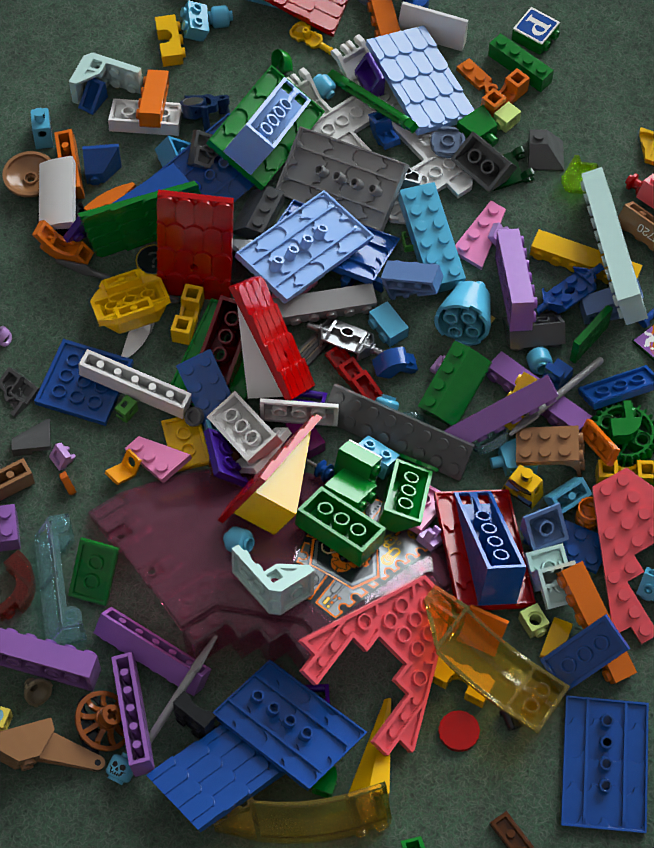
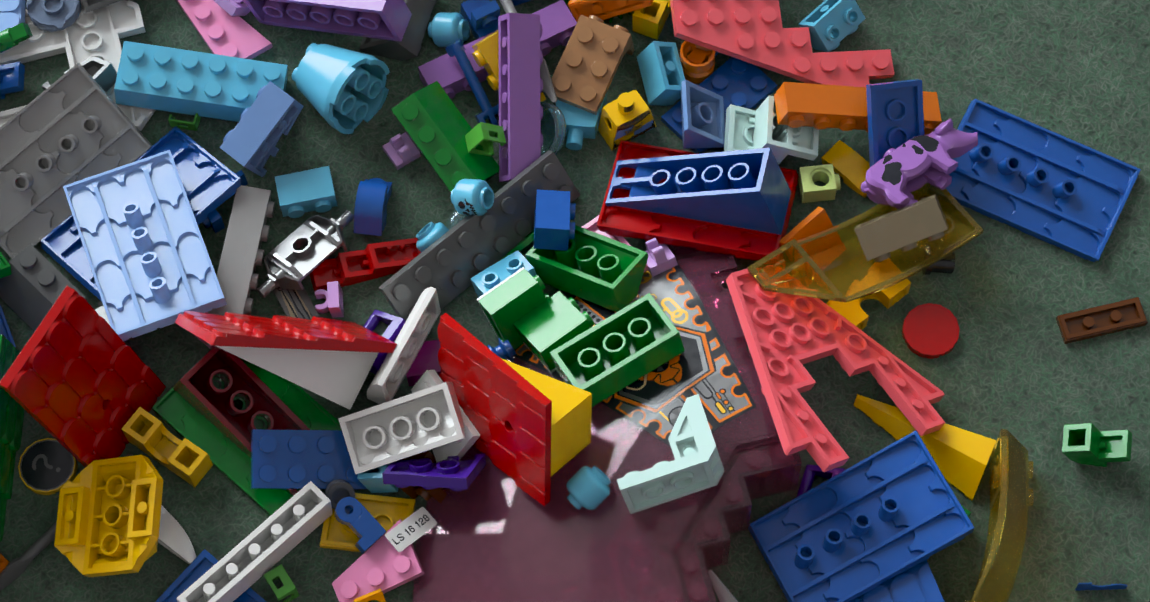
camera: 65 degrees left, 5 degrees up
none -> lavender tile [315,281,344,318]
none -> blue leg [334,497,386,554]
none -> white sticker [385,507,437,552]
none -> blue hinge [445,40,499,125]
none -> medium azure head [451,179,494,216]
none -> bright green piece [465,122,506,157]
none -> blue brick [534,189,576,251]
none -> dark tan brick [854,194,948,263]
none -> medium lavender animal [861,118,978,209]

